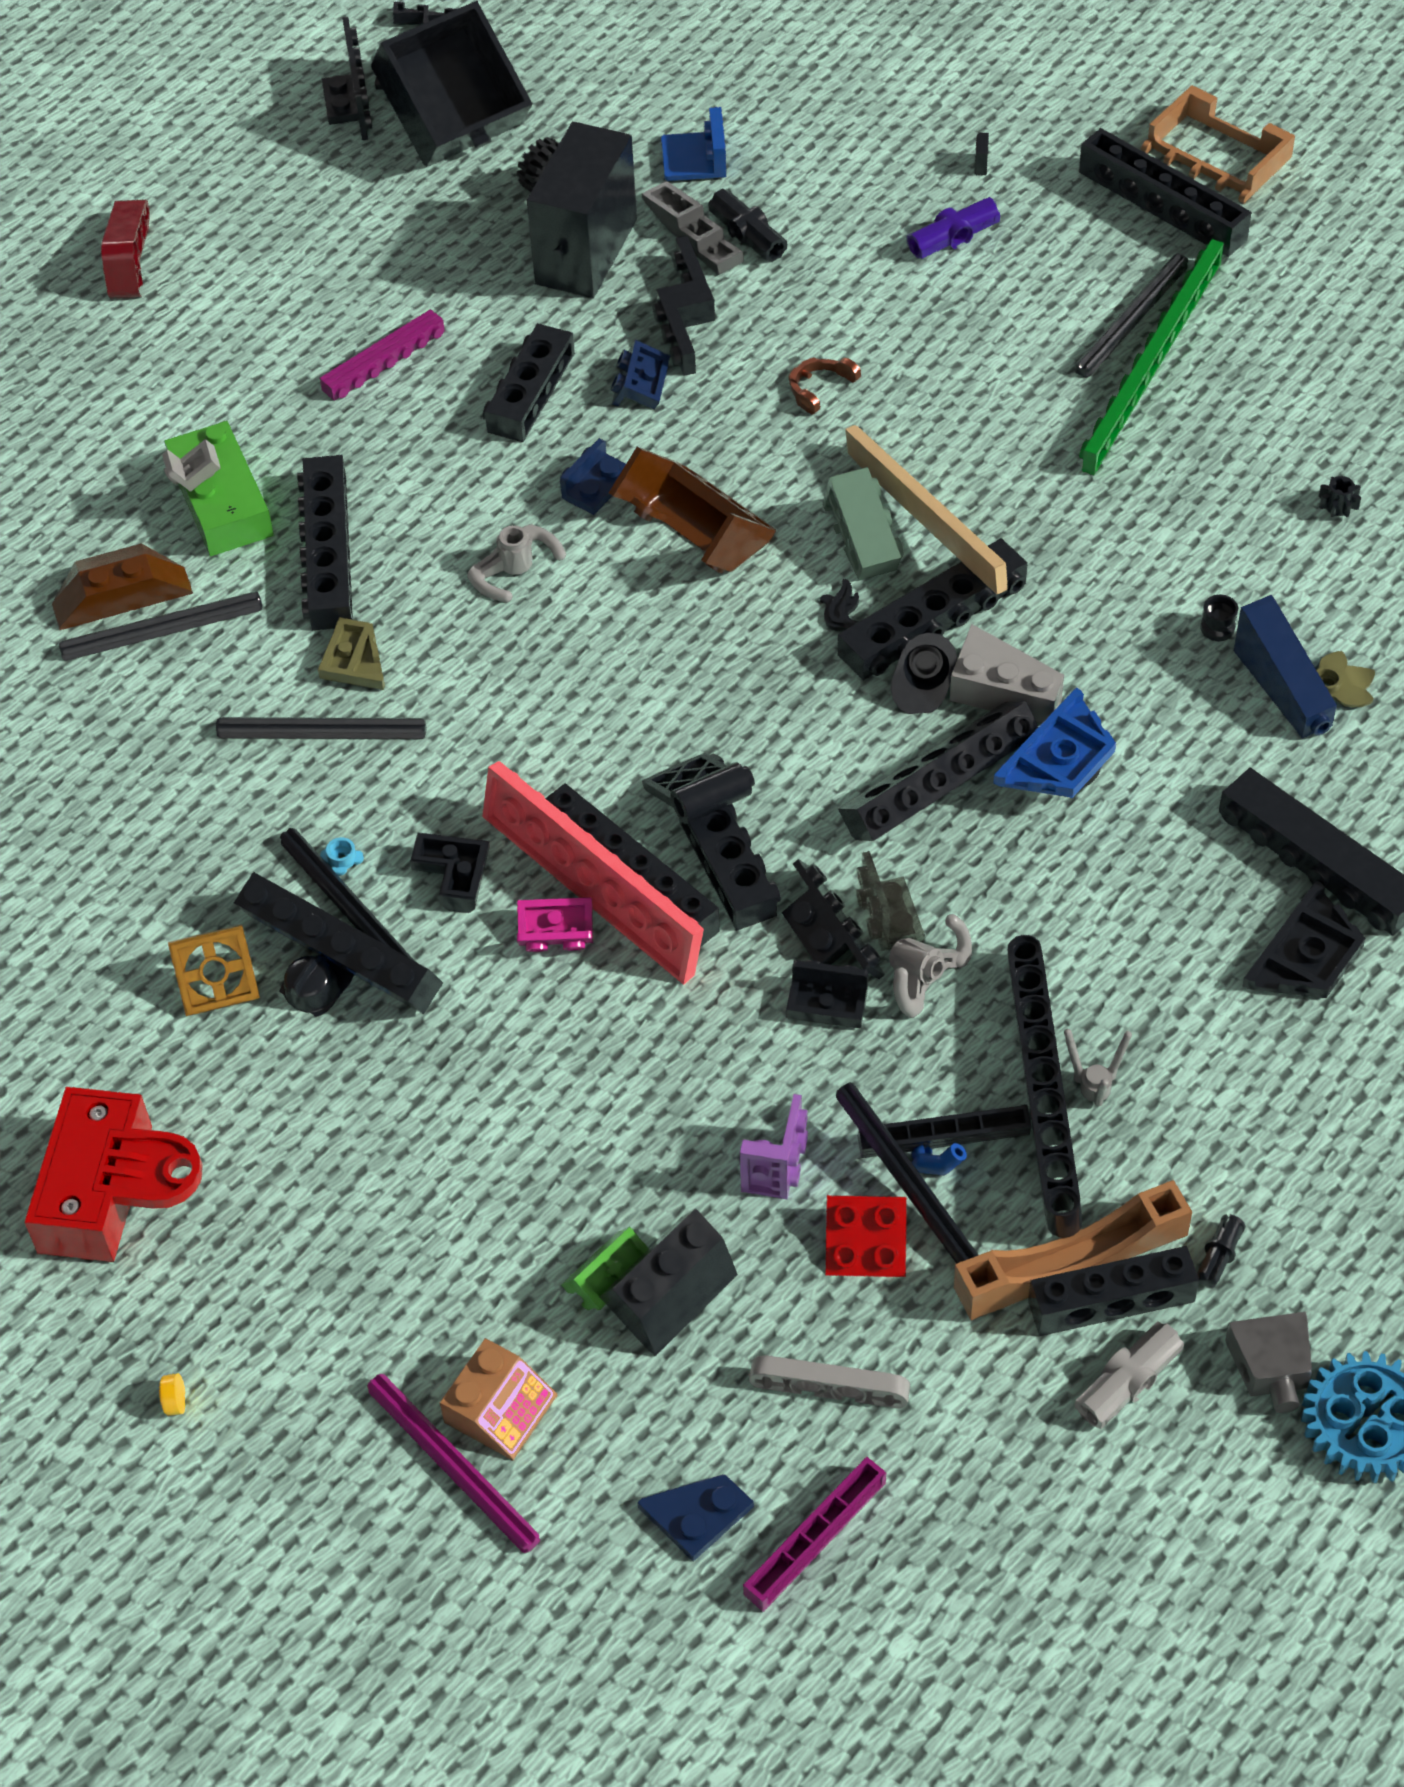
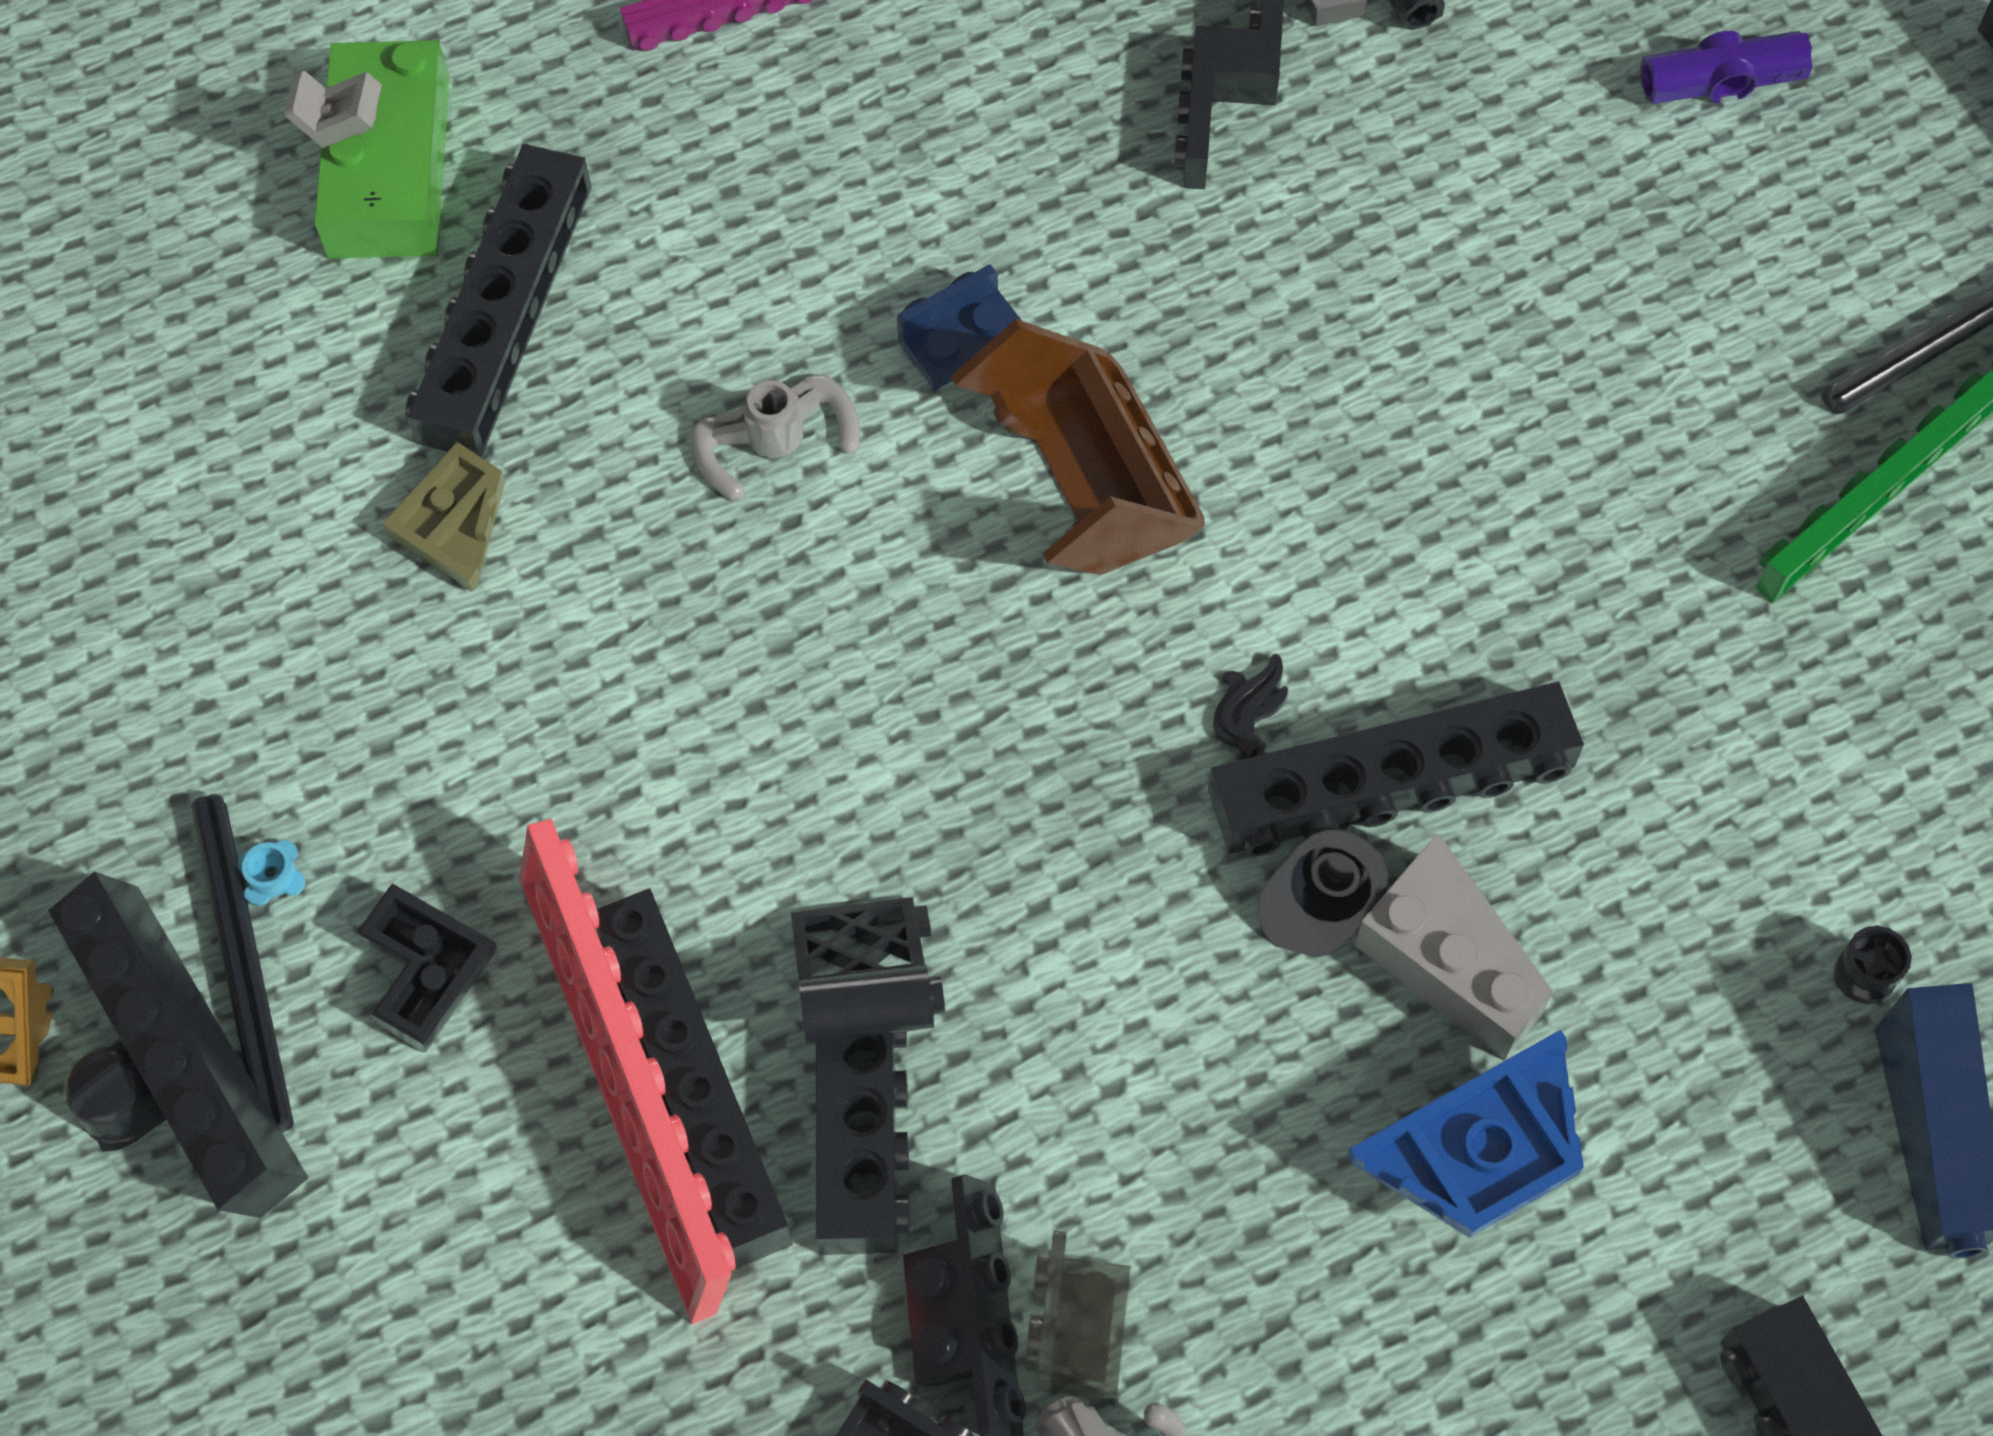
camera: 20 degrees right, 10 degrees up
reddish brown wedge [52,543,193,630] -> none
black axle [59,591,262,661] -> none
black axle [216,717,427,739] -> none
black brick [483,323,575,442] -> none
dark pink bracket [517,897,593,952] -> none
dark blue bracket [610,340,671,410] -> none
copper piece [789,357,861,415] -> none
sand green wedge [822,467,904,580] -> none
black brick [838,701,1038,841] -> none
tan tile [845,425,1008,595] -> none

